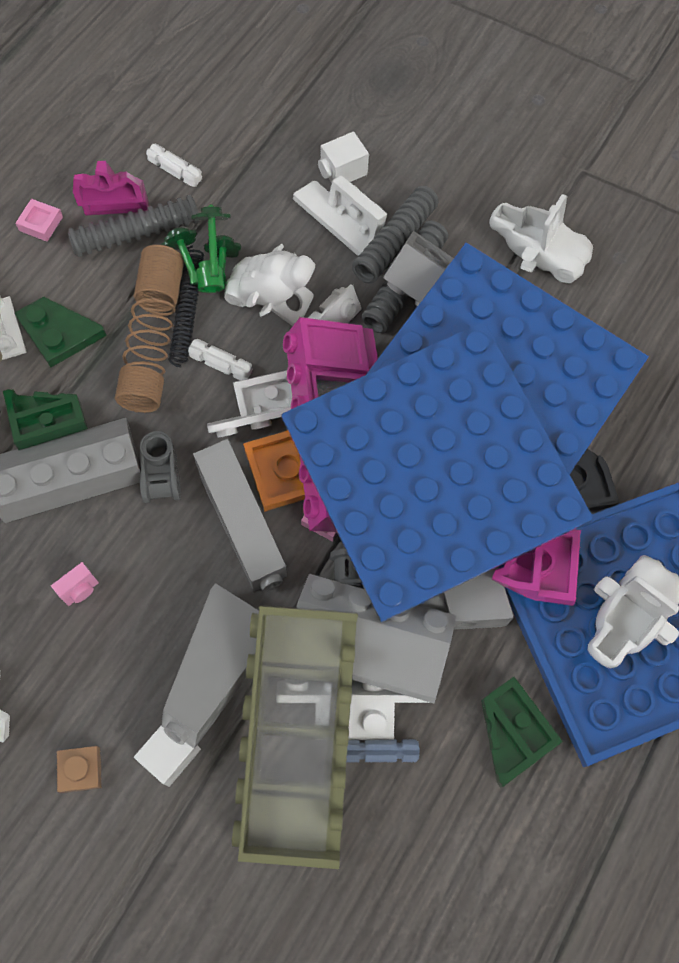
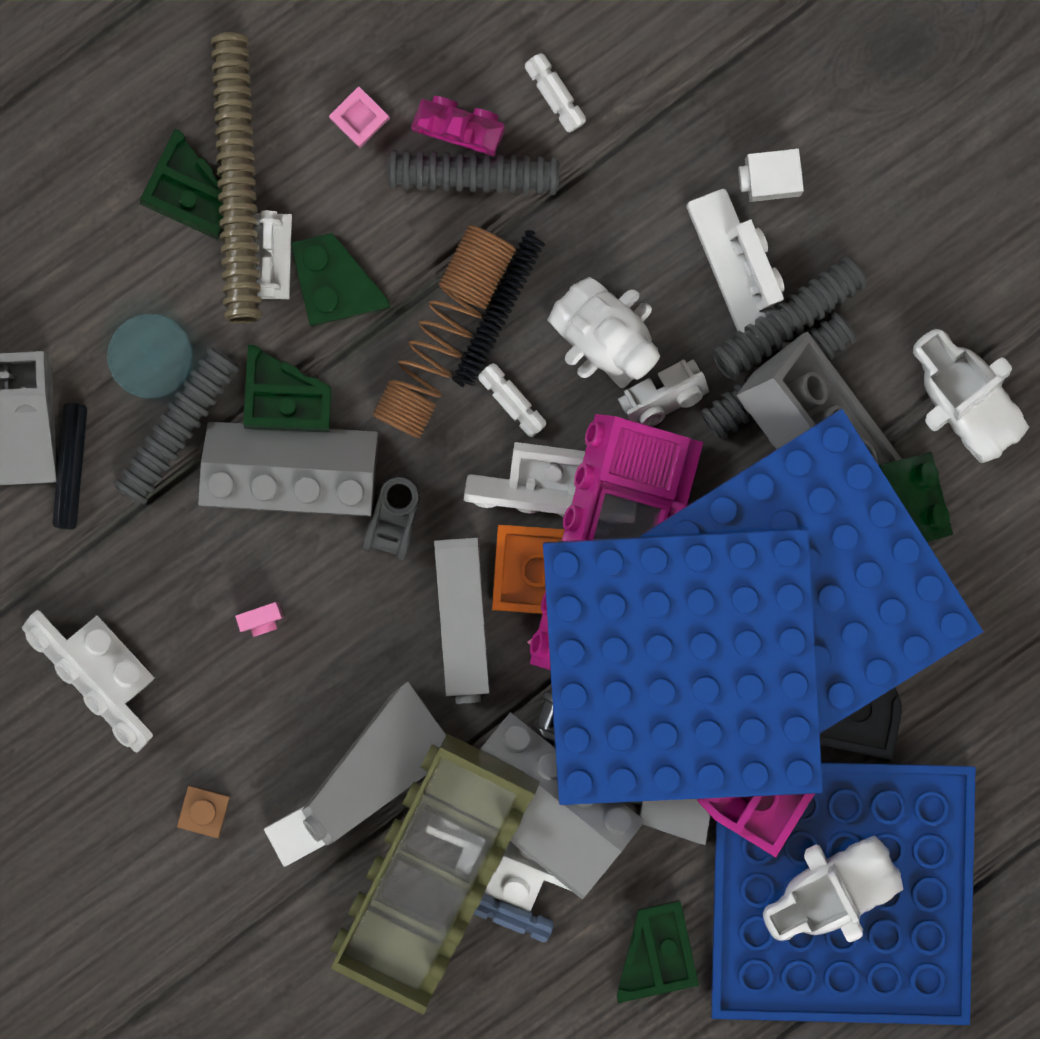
camera: 30 degrees right, 20 degrees up
plant [161,204,241,293] -> none

